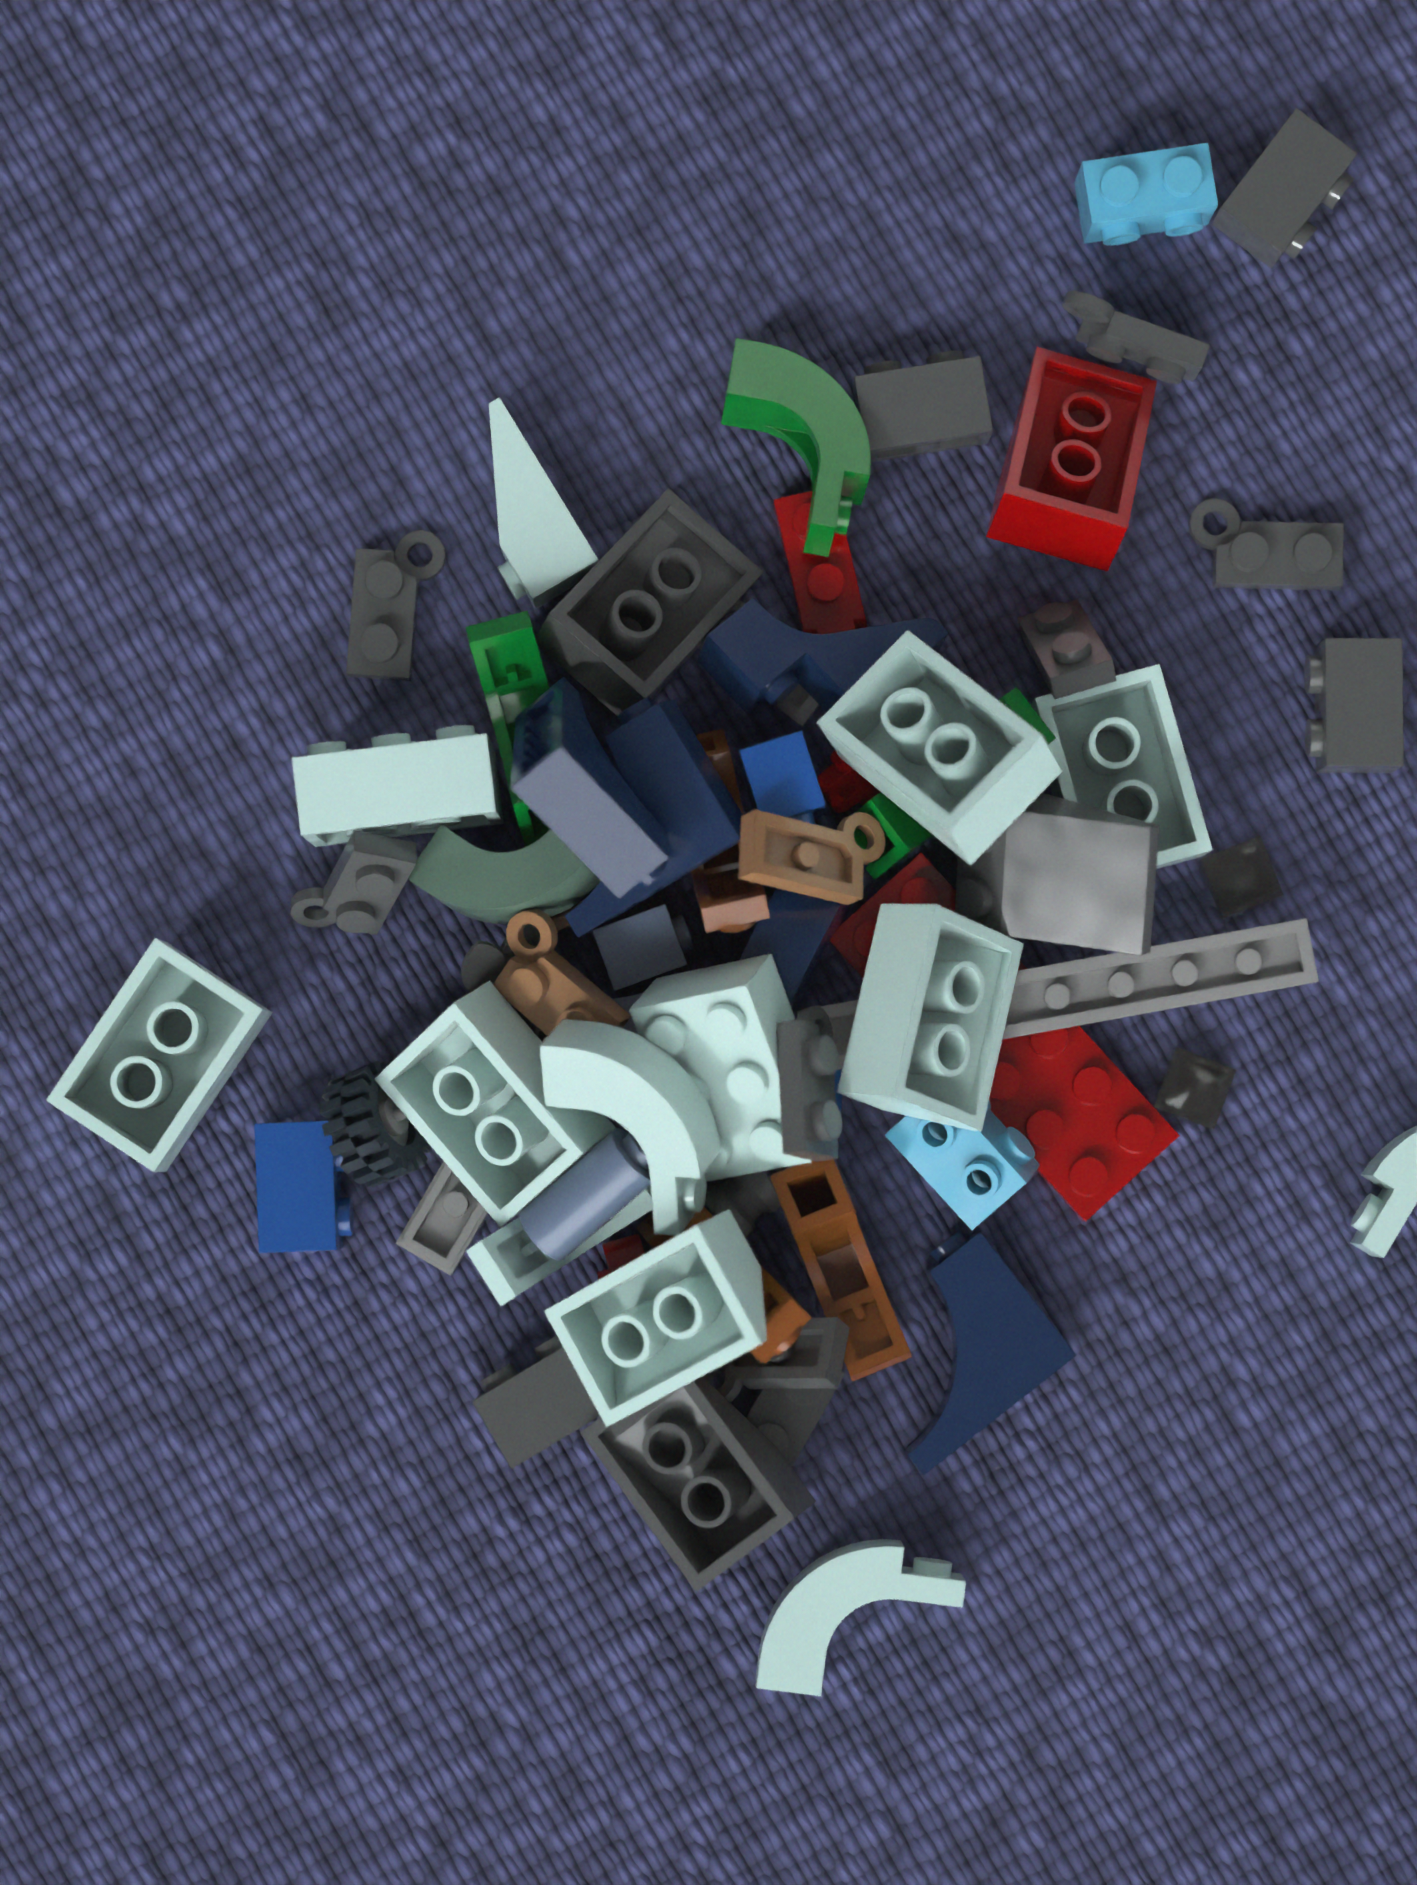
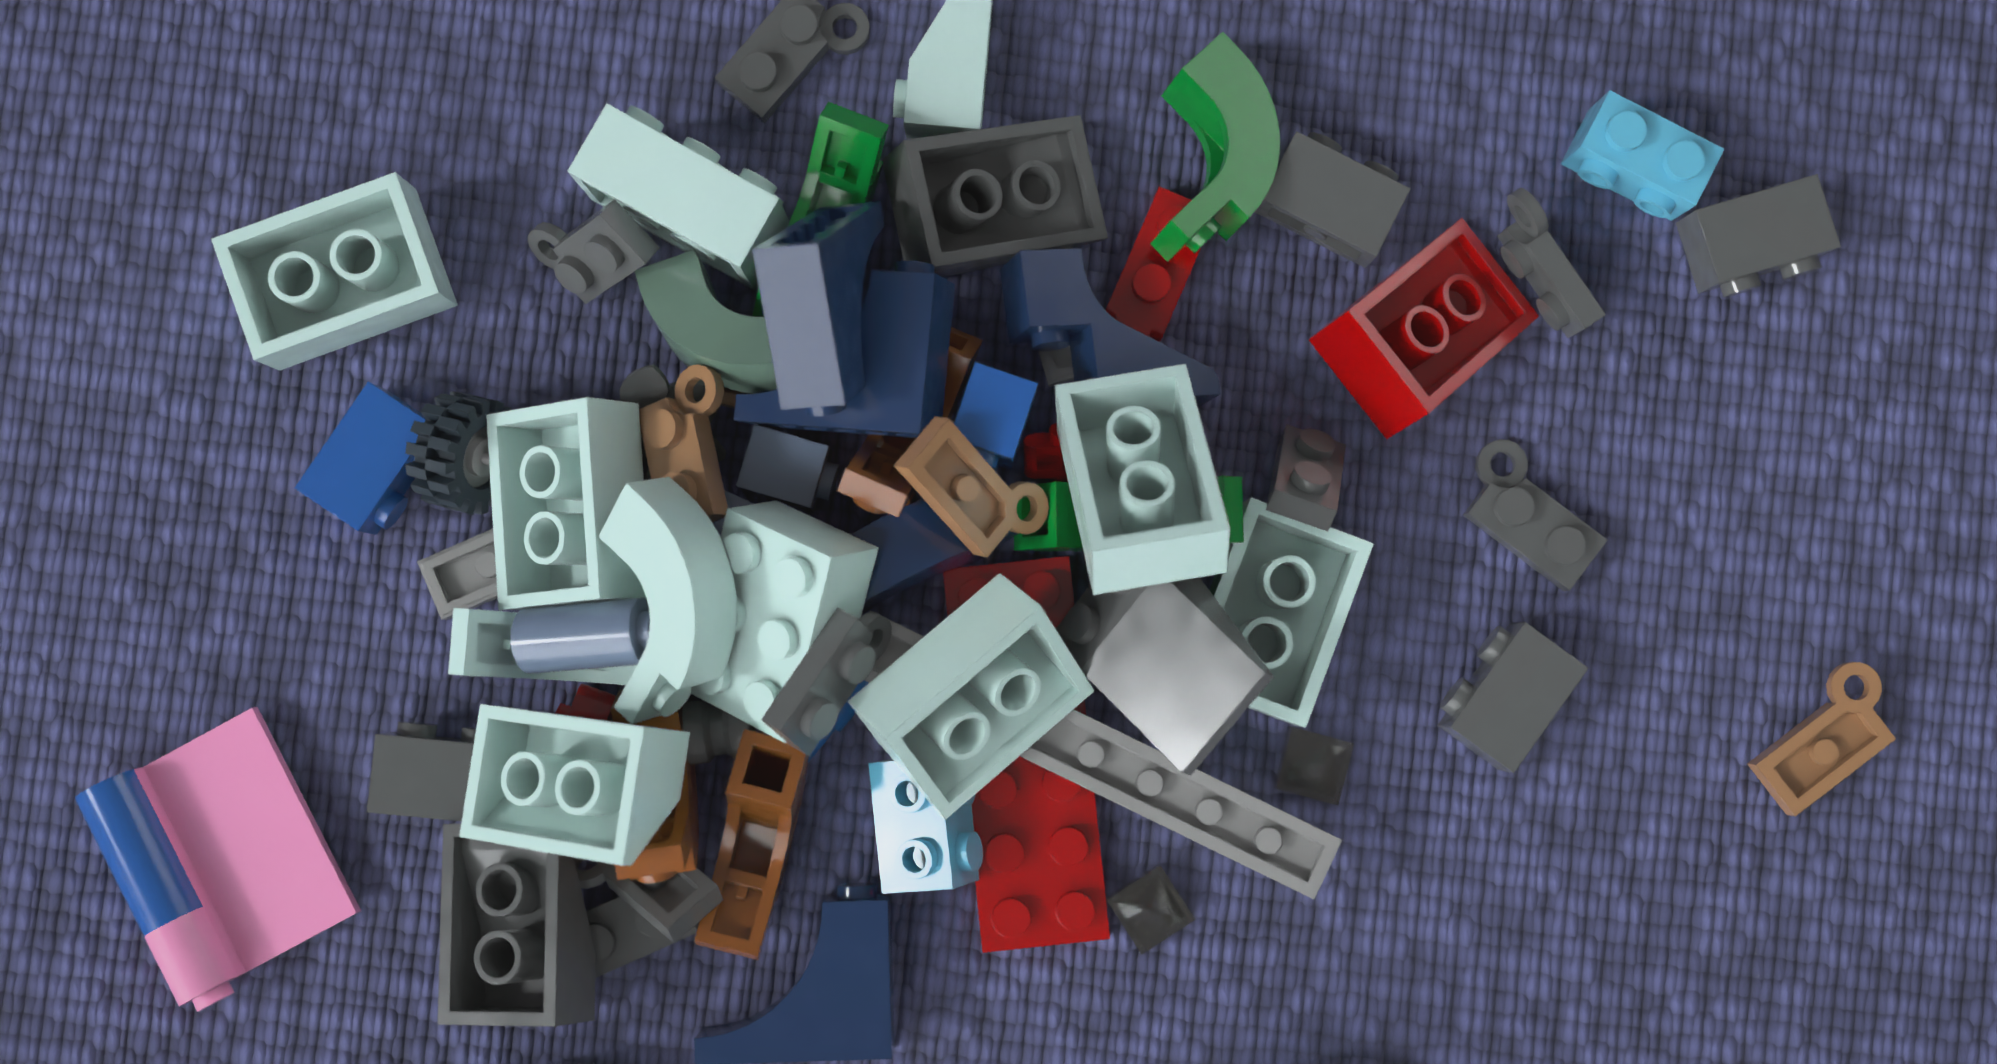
camera: 30 degrees right, 0 degrees up
none -> bright pink door [75,707,361,1012]

